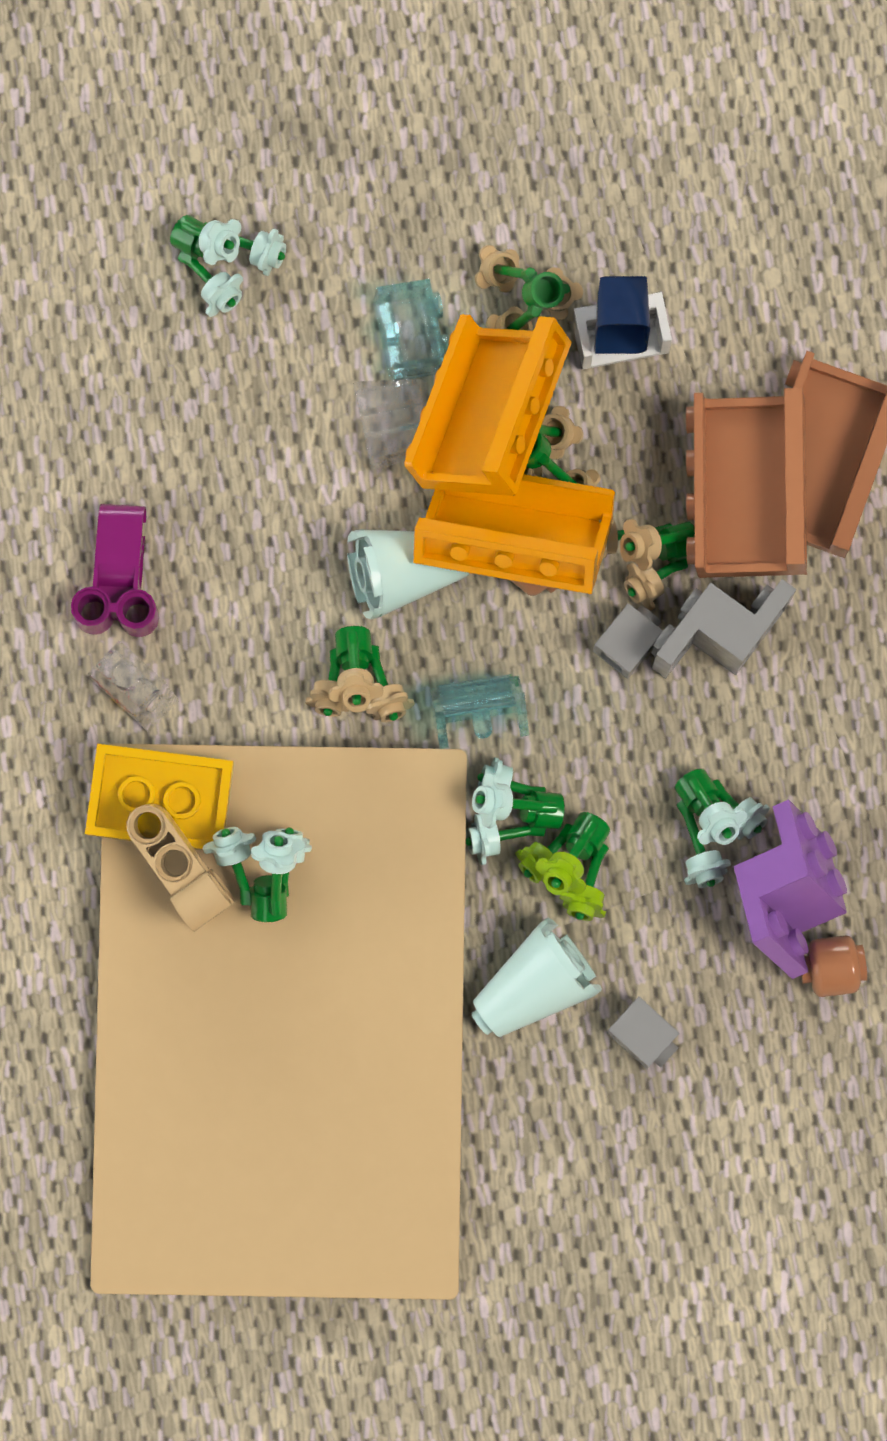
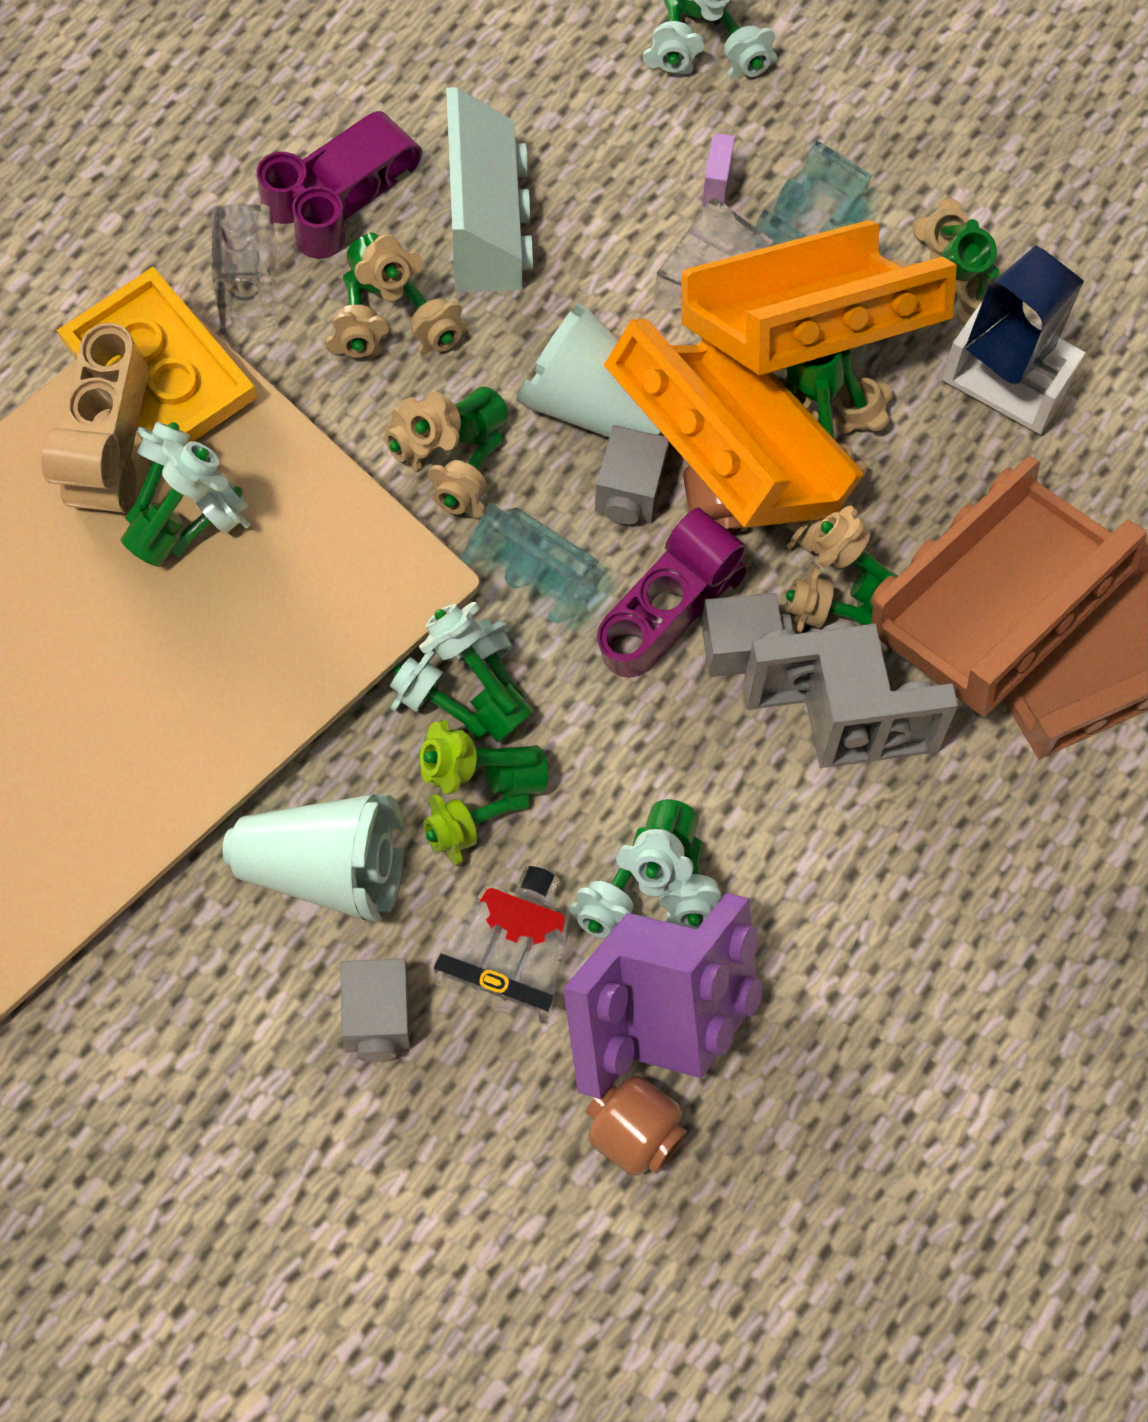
camera: 40 degrees right, 15 degrees down
none -> tan plant [326,232,468,358]
none -> clear torso [433,866,570,1028]
none -> light aqua slope [446,87,533,292]
none -> light grey brick [595,425,669,525]
none -> magenta piece [597,507,748,678]
none -> lavender tile [702,133,735,211]

